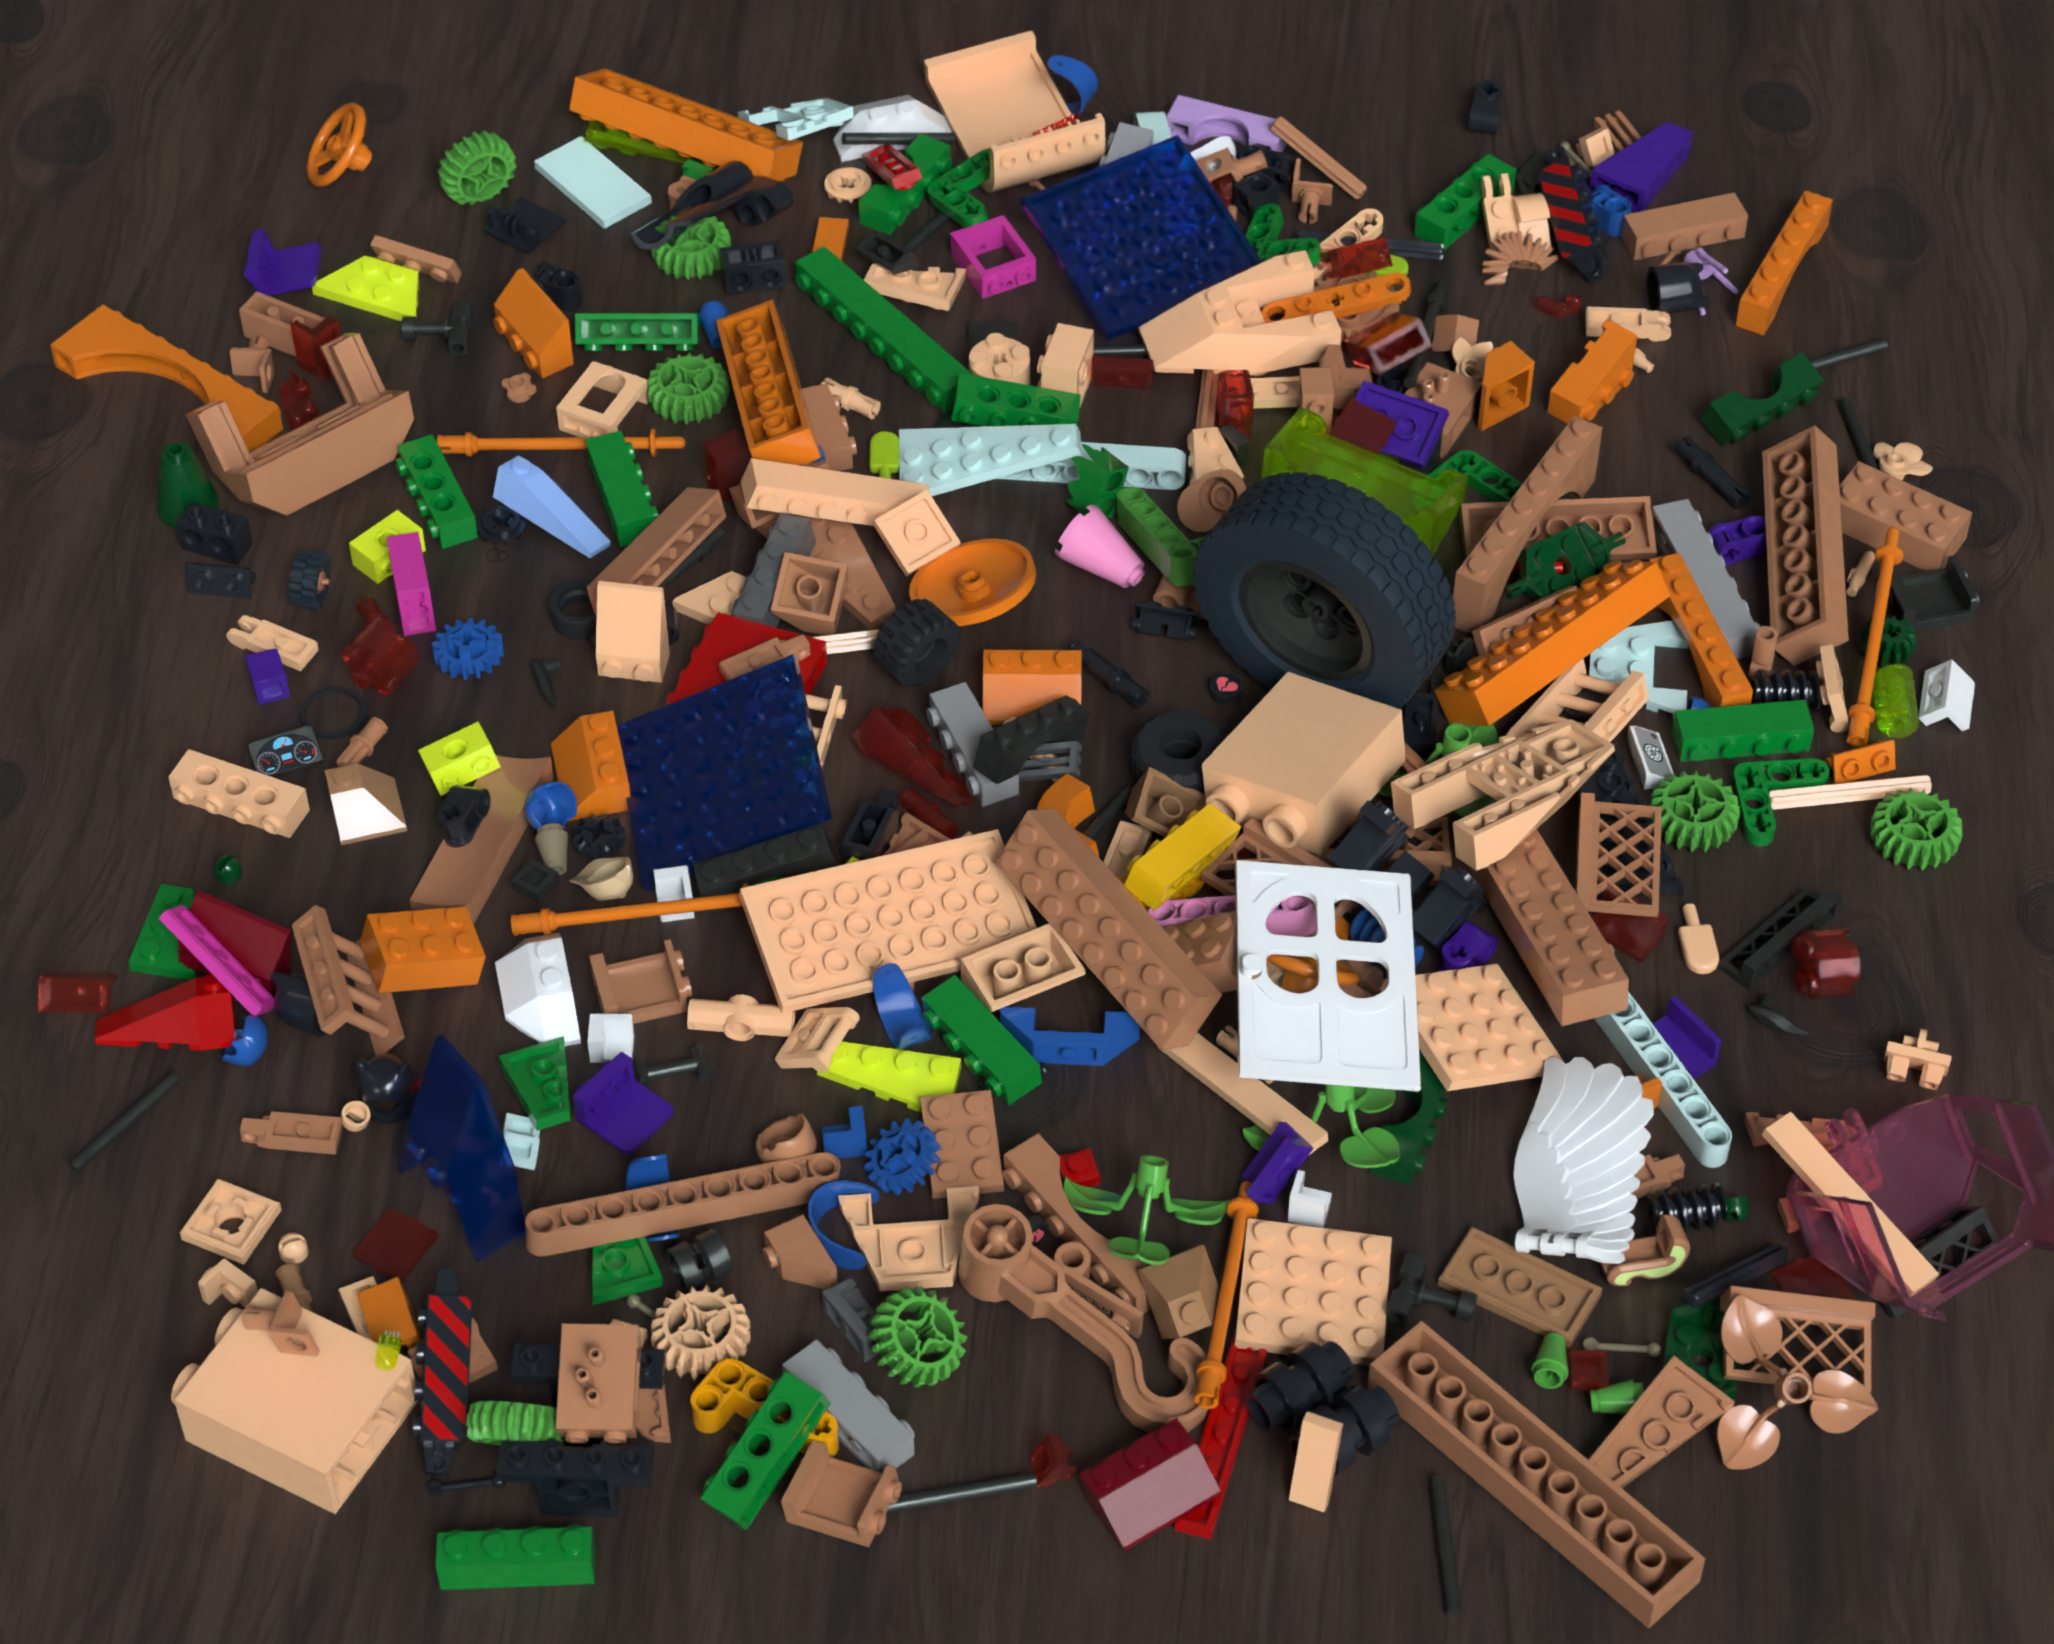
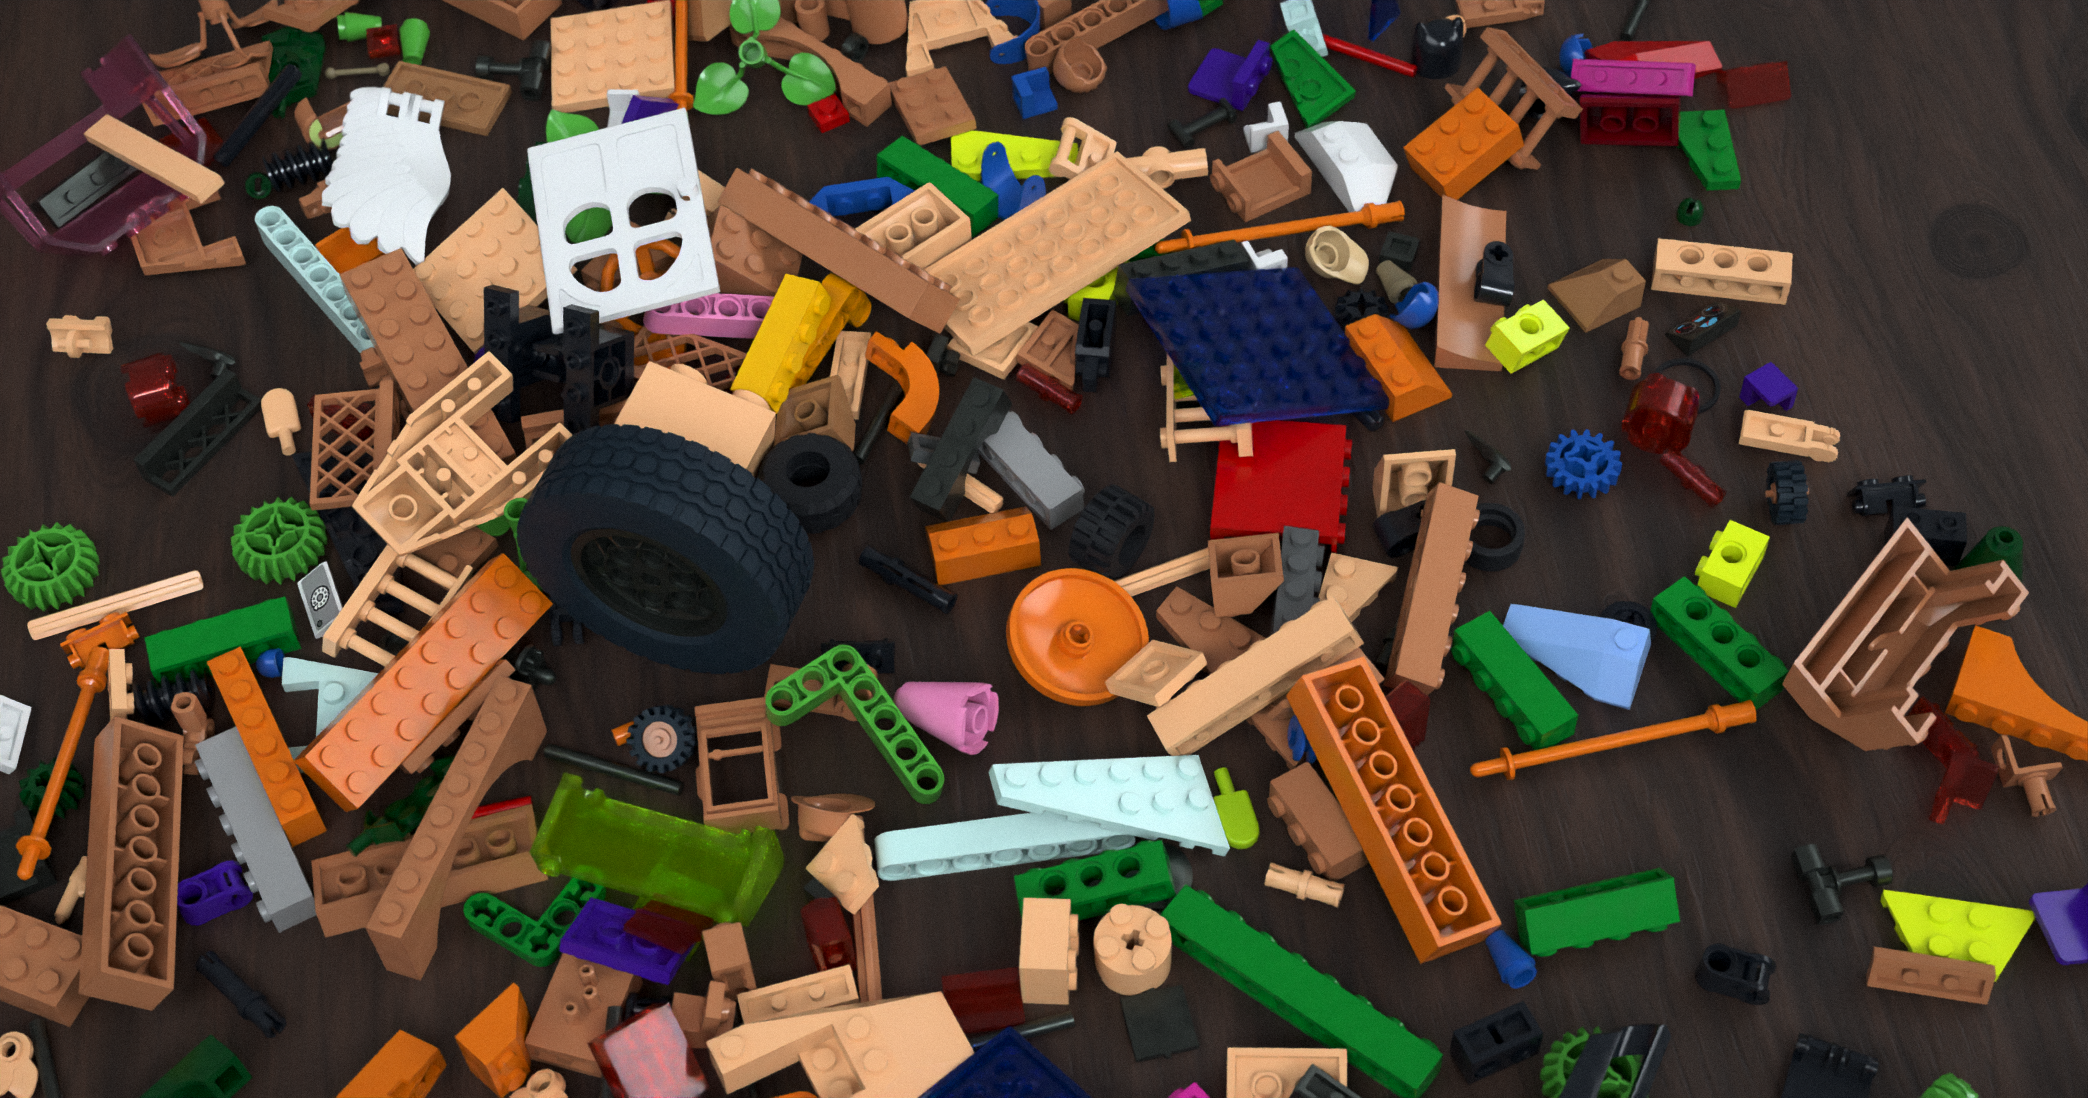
camera: 170 degrees right, 5 degrees up
nougat brick [239,291,335,366] -> none
dark pink window [387,532,436,636] -> none
orange slope [493,268,574,379] -> none
nougat plate [501,373,536,403] -> none
light nougat panel [556,361,649,437] -> none
bright green gear [647,352,730,425] -> none
nougat hinge [719,634,811,693] -> none
clear red wedge [852,707,975,806] -> none
blue gear [864,1118,941,1196] -> none
green piece [1065,444,1129,519] -> none
dark purple panel [1652,996,1721,1079] -> none
green beam [1732,758,1829,847] -> none
clear neon green piece [1873,664,1919,738] -> none

